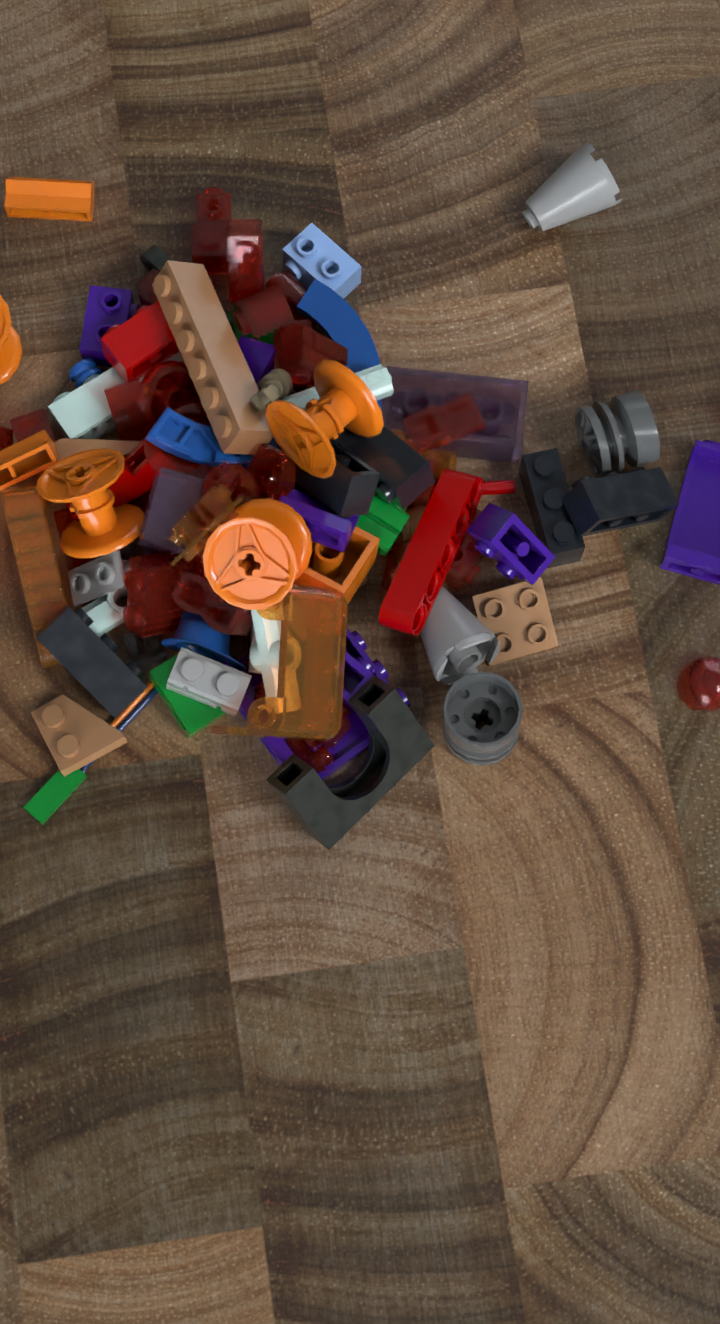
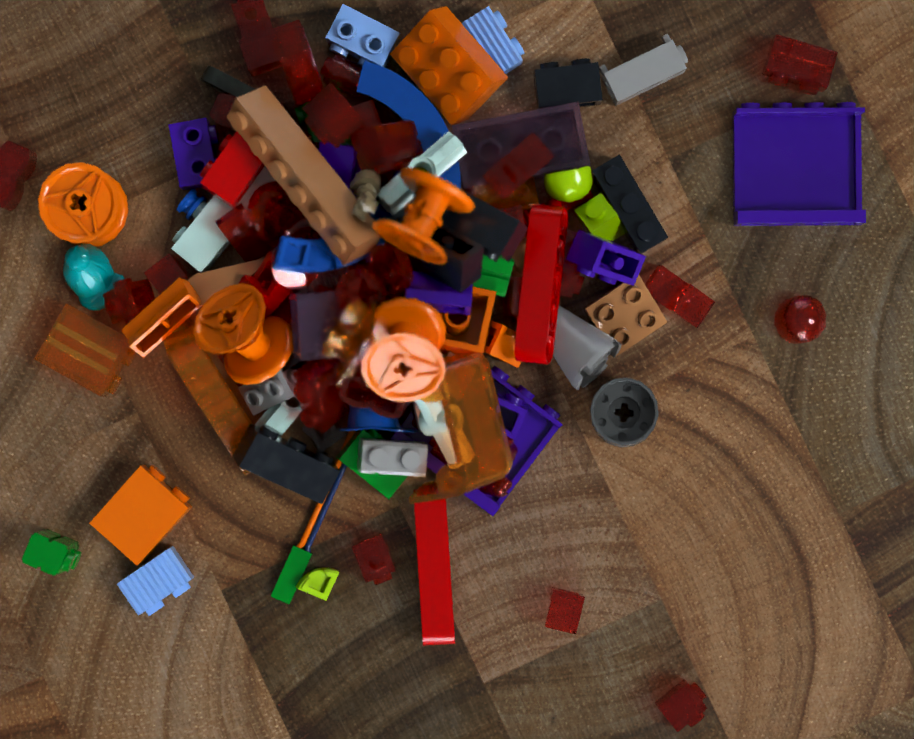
camera: 15 degrees left, 15 degrees up
orange piece [4,177,94,222] -> none
medium nougat wing [31,695,128,777] -> none
pearl dark grey arch [266,675,435,850] -> none
black brick [562,466,679,537] -> none
dark grey wheel [575,390,660,478] -> none
none -> lime tile [296,567,339,601]
none -> clear red brick [352,533,397,585]
none -> orange brick [390,6,509,126]
none -> red beam [413,487,455,646]
none -> light blue brick [462,6,524,74]
none -> orange brick [484,320,521,368]
none -> black brick [533,58,603,112]
none -> lime hair [544,166,593,202]
none -> clear red panel [545,587,585,635]
none -> lime brick [574,193,625,241]
none -> light grey brick [599,34,688,106]
none -> clear red slope [645,264,715,328]
none -> clear red brick [655,679,707,732]

